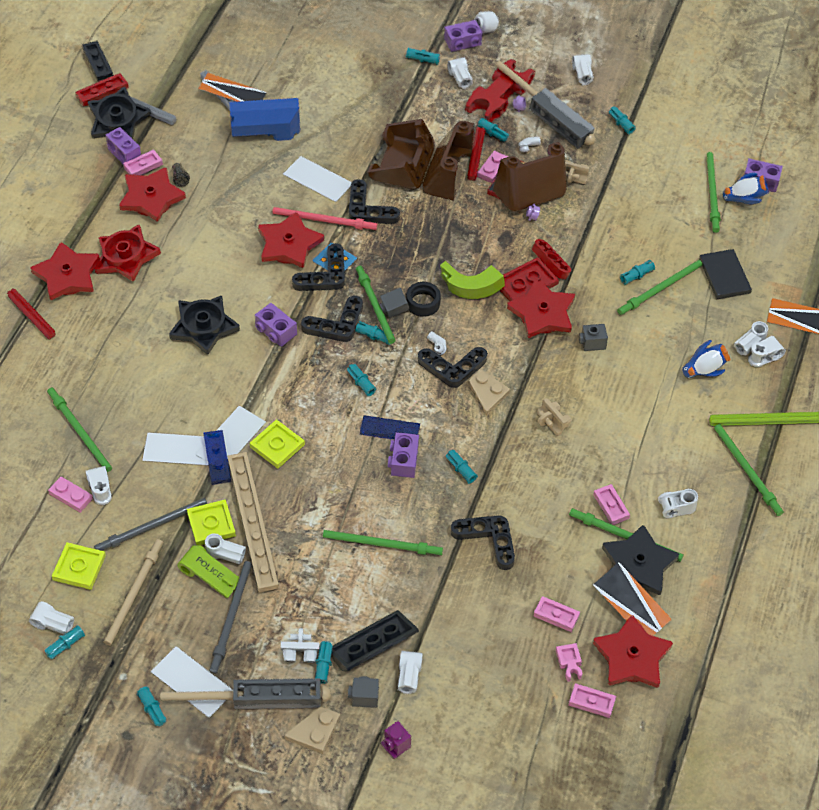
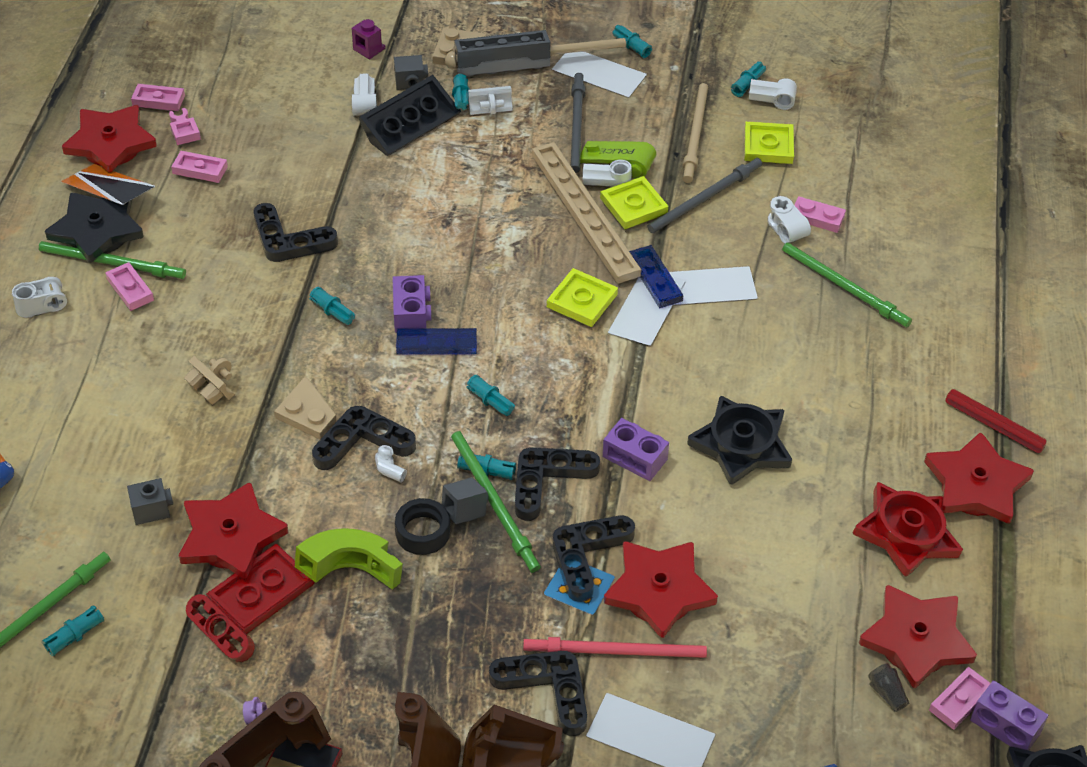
camera: 170 degrees right, 5 degrees down
bright green bar [323,530,443,555] -> none

